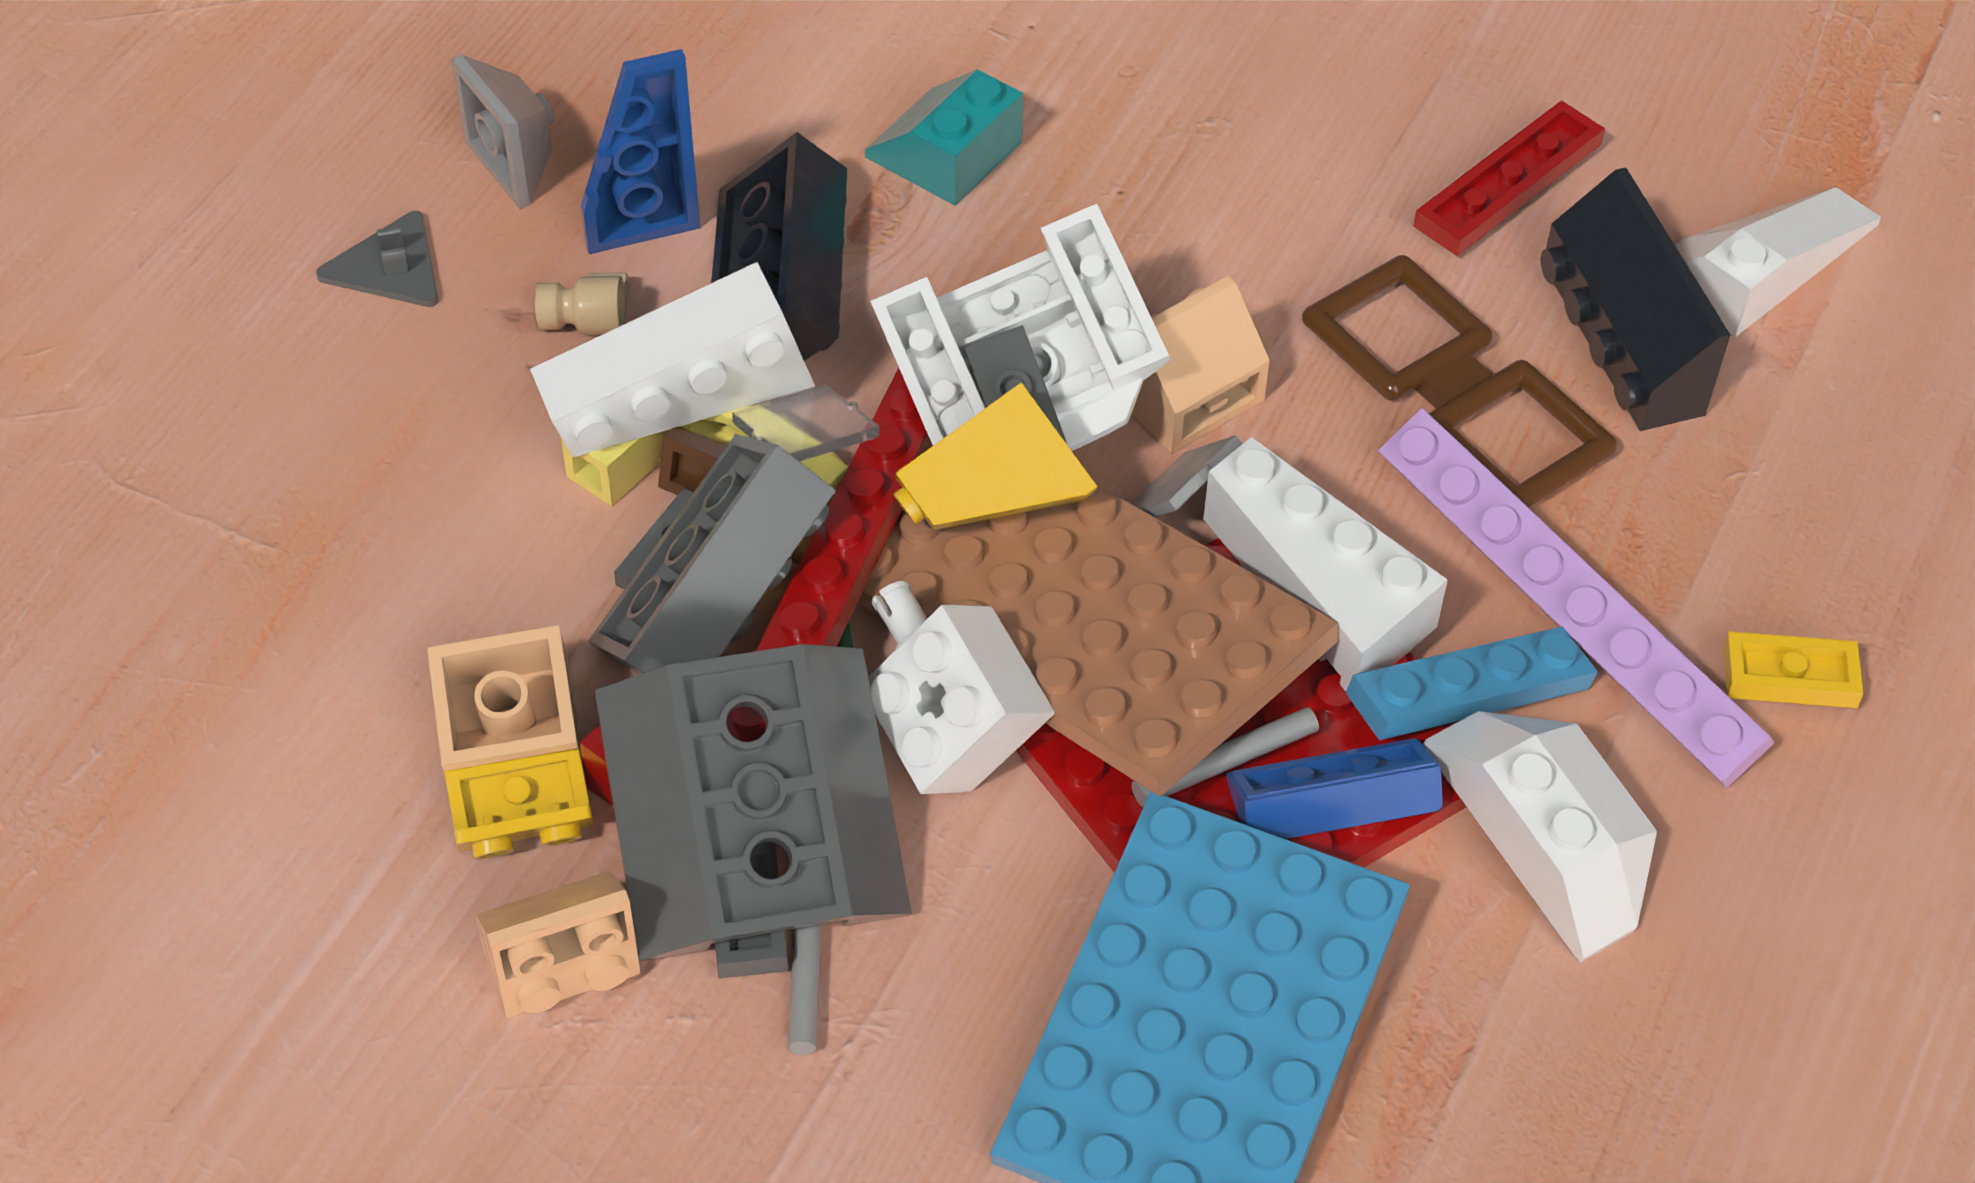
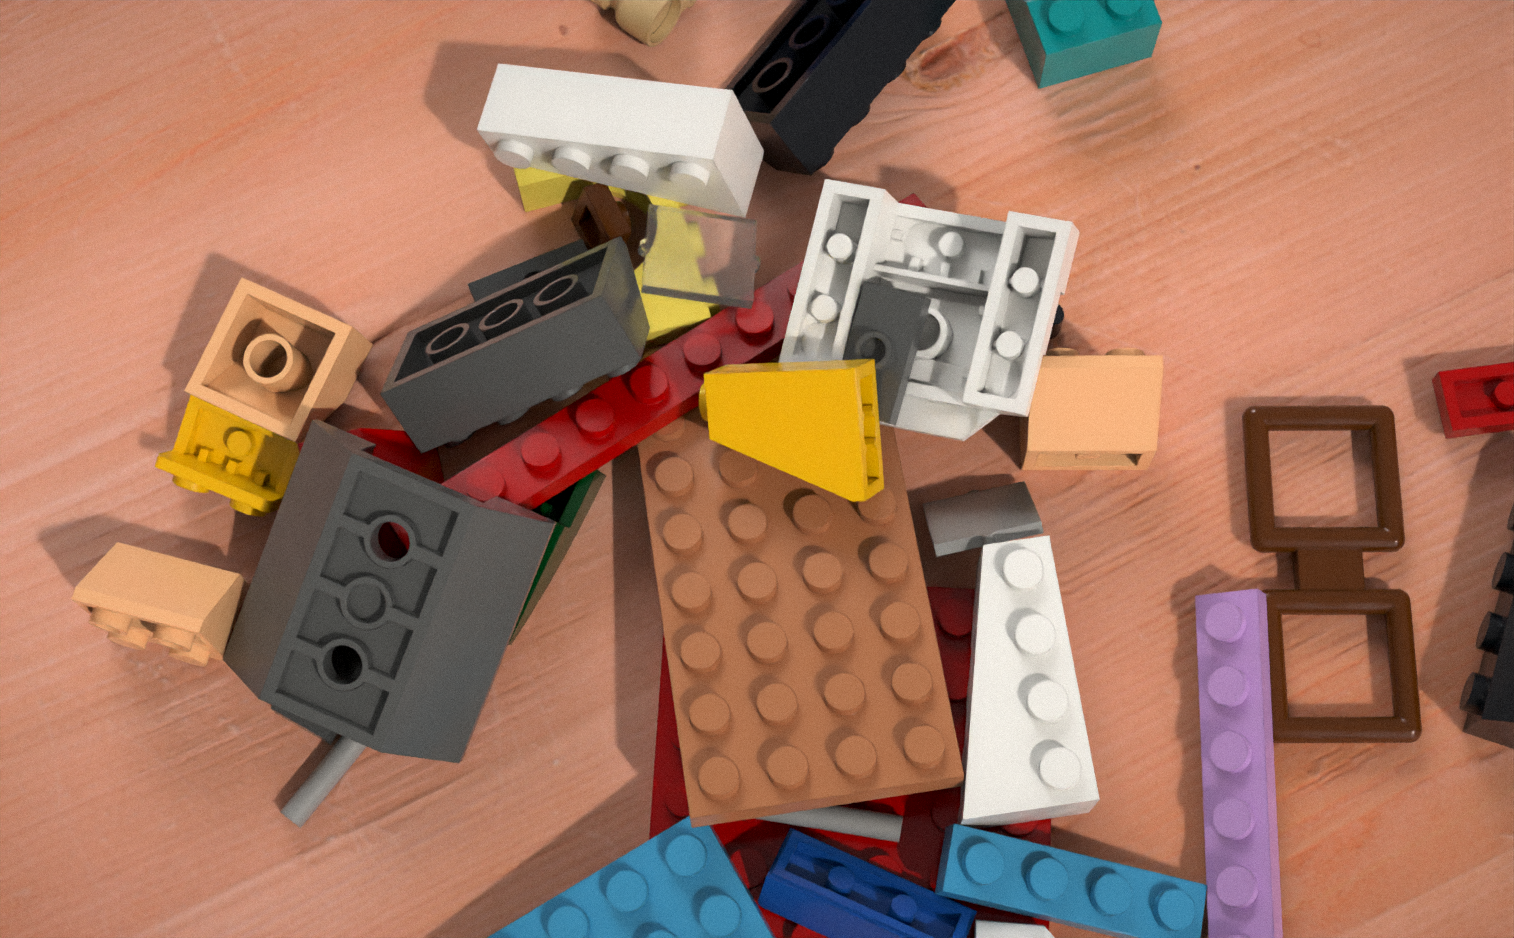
camera: 40 degrees right, 20 degrees up
white brick [868,581,1055,794] -> none

